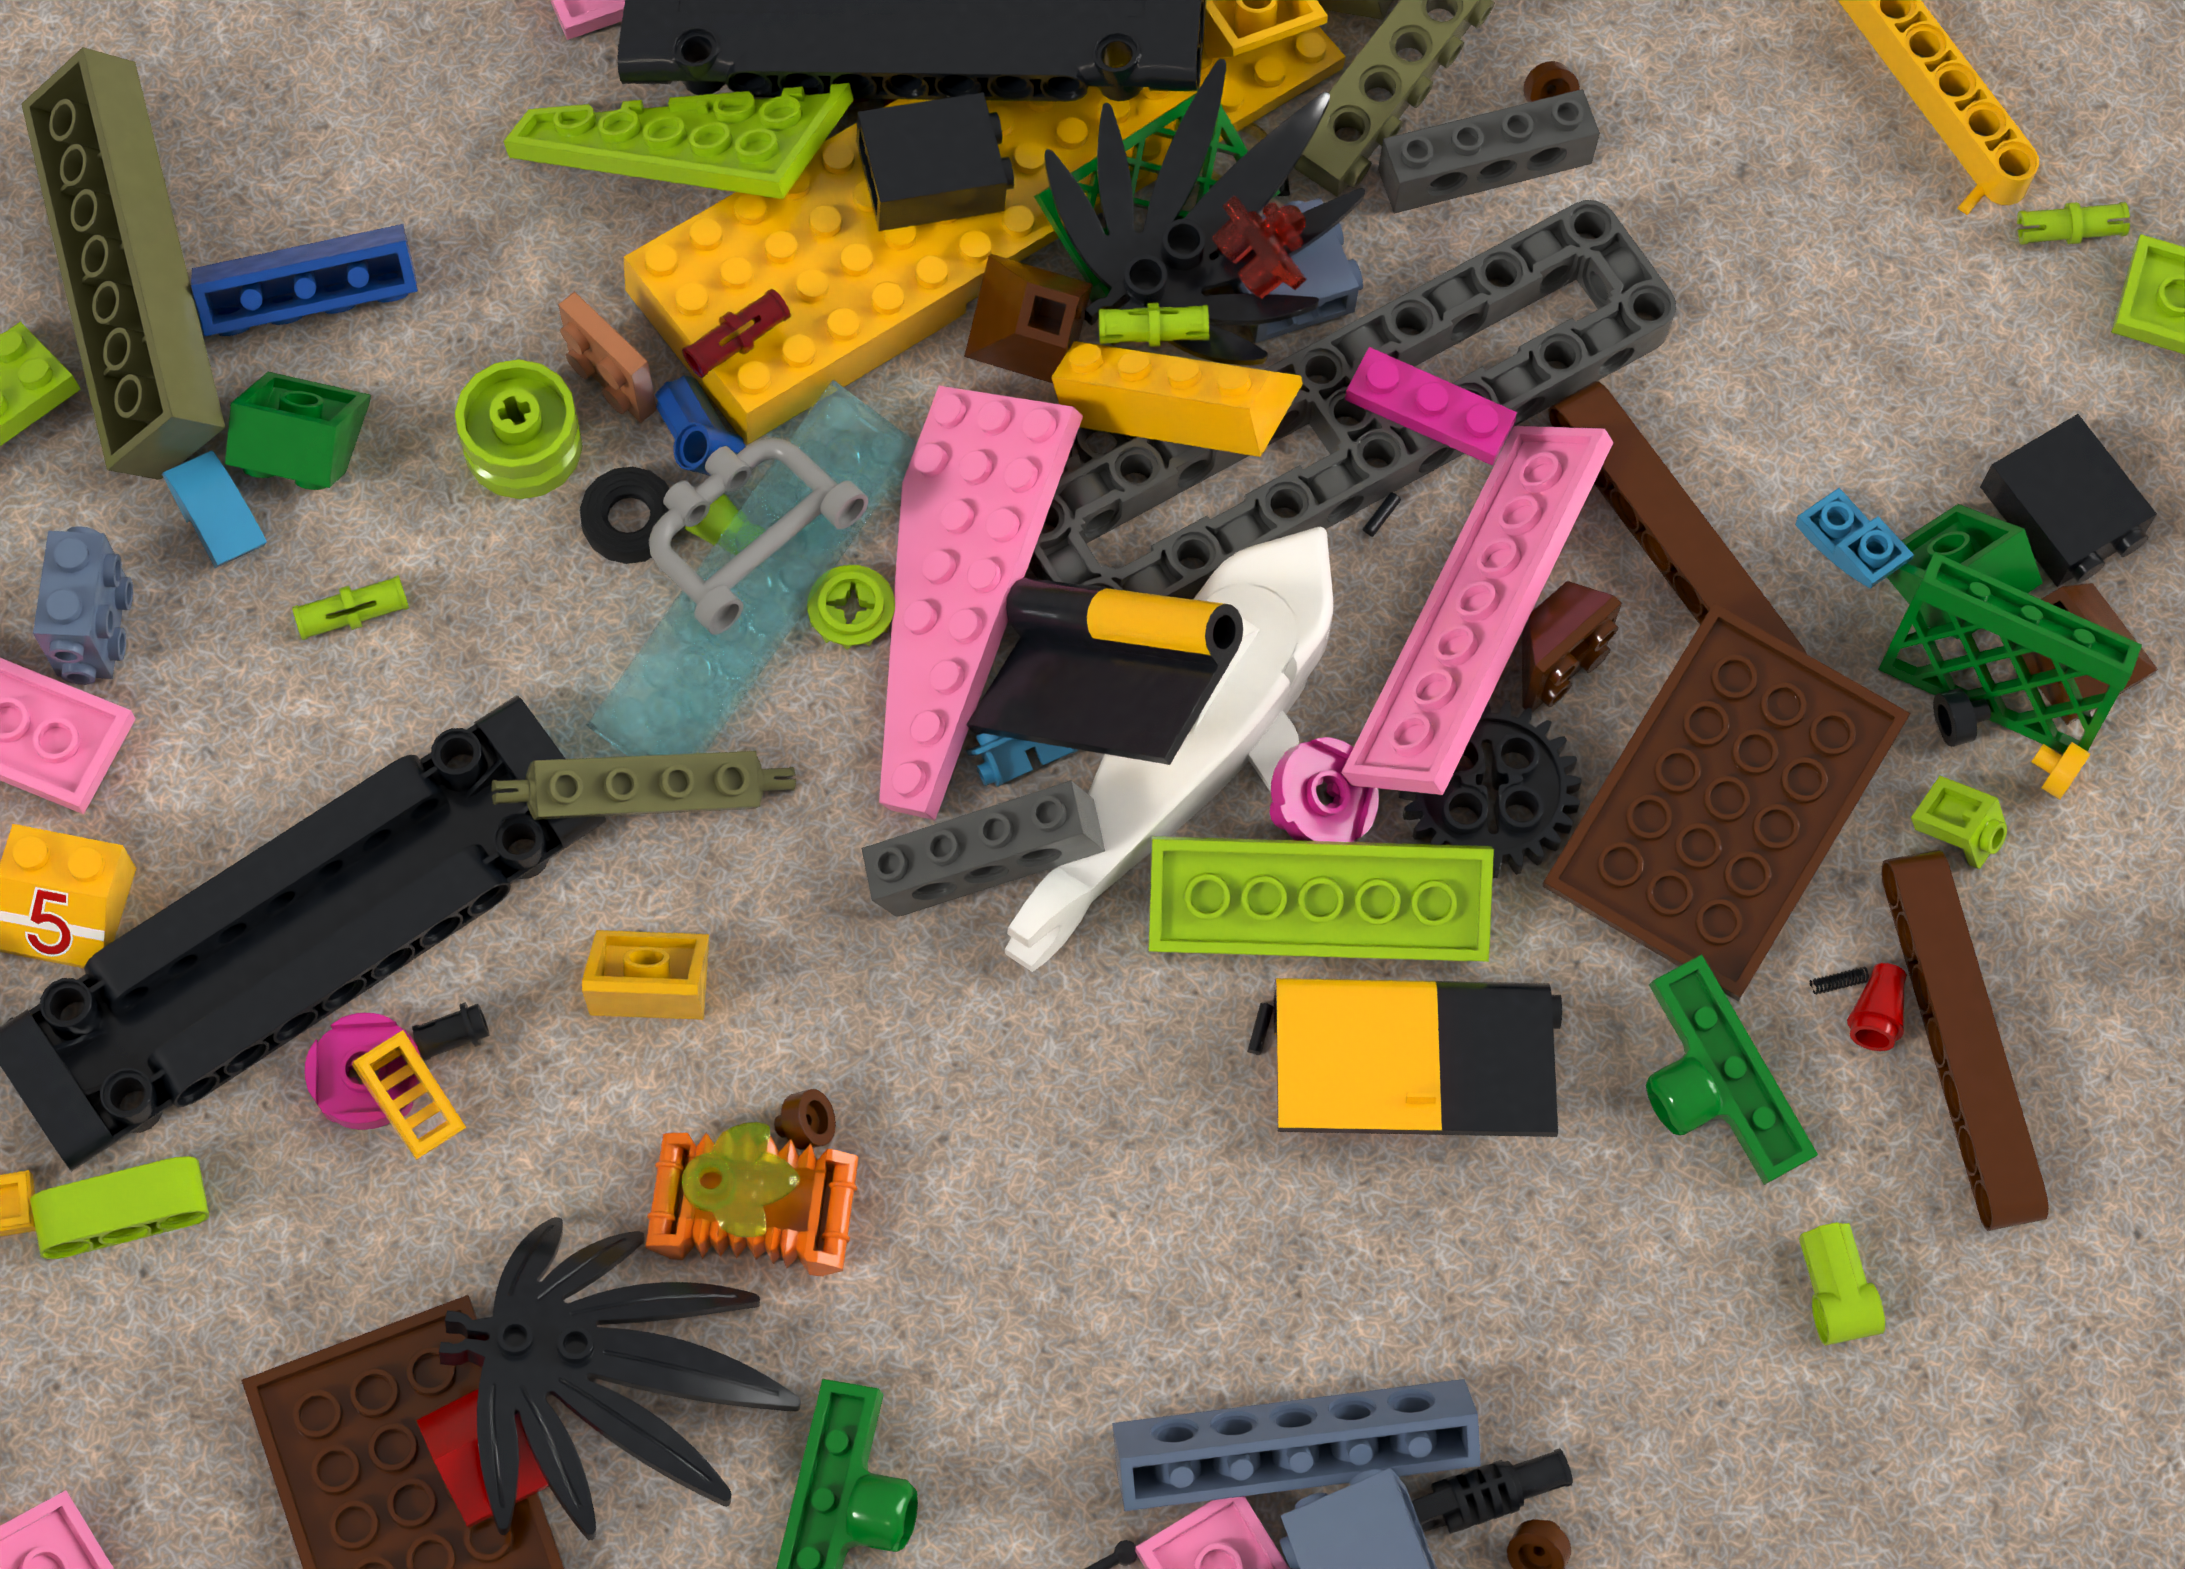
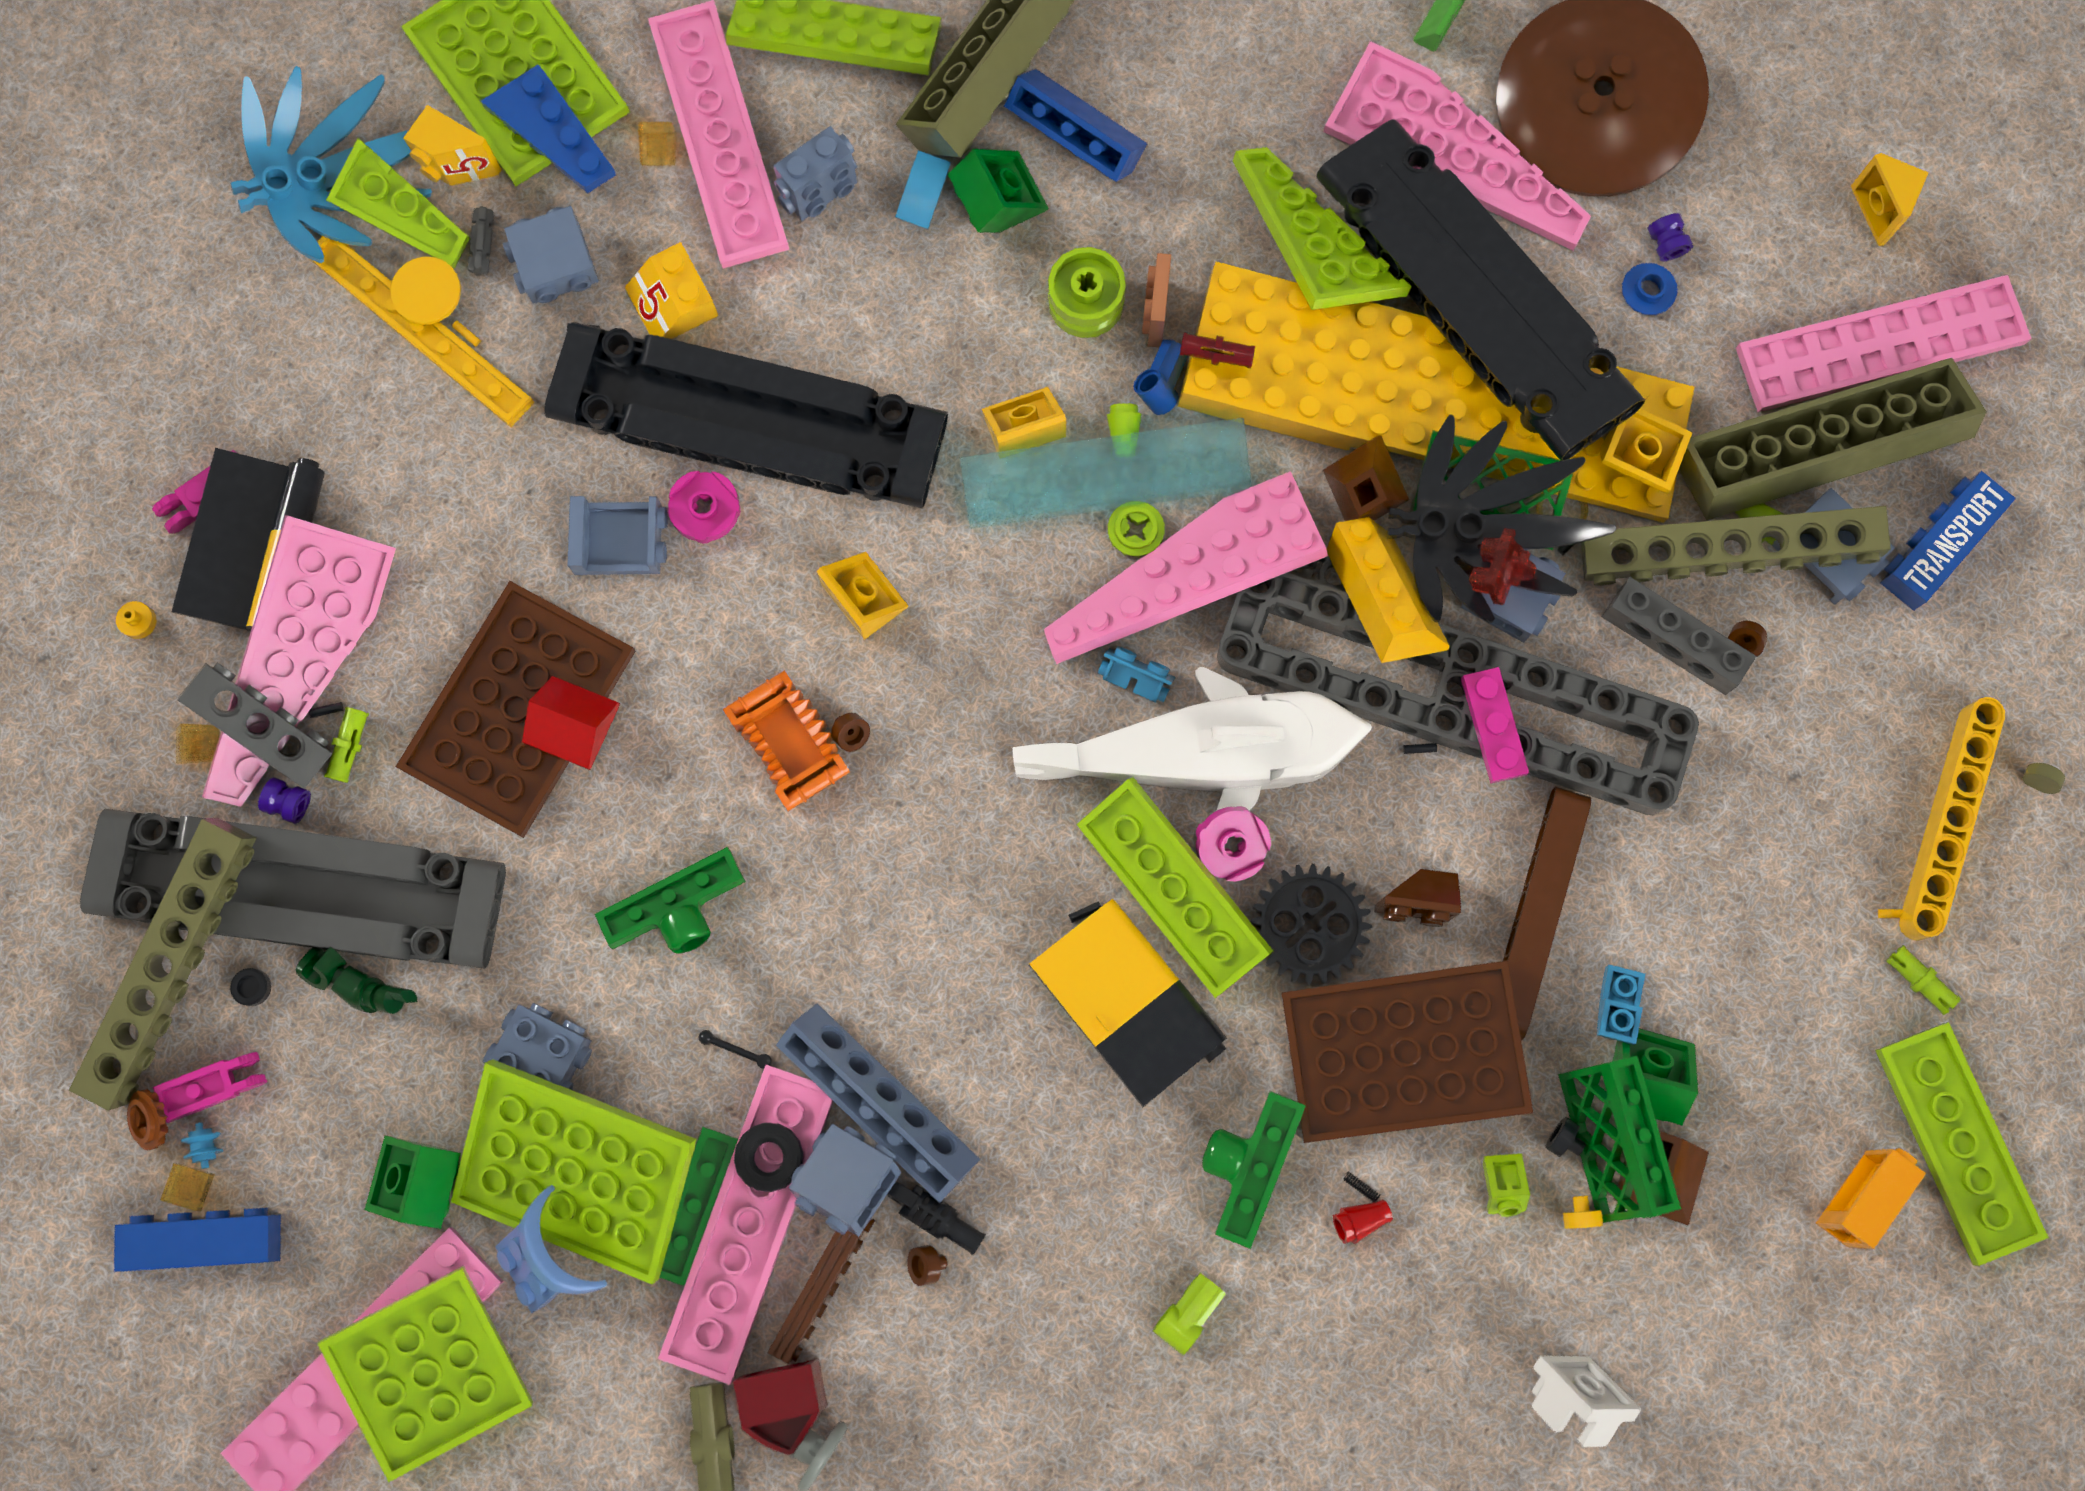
camera: 55 degrees right, 10 degrees up
lime beam [30,1156,209,1259] -> none
lime pin [292,575,409,640] -> none
yellow slope [352,1030,466,1160] -> none
black pin [412,1002,490,1061] -> none
black plant [439,1217,801,1540] -> none
olive plate [492,751,796,820] -> none
black tyre [580,466,674,564] -> none
light grey bar [649,437,868,635] -> none
clear neon green plate [682,1122,800,1237] -> none
black brick [856,92,1014,231] -> none
dark grey brick [861,780,1105,917] -> none
black door [966,578,1243,765] -> none
lime pin [1099,303,1209,347] -> none
bright pink plate [1341,426,1614,795] -> none
reddish brown beam [1881,850,2049,1231] -> none
black brick [1980,414,2157,587] -> none
none -> sand blue panel [567,496,668,575]
none -> yellow slope [982,387,1066,459]

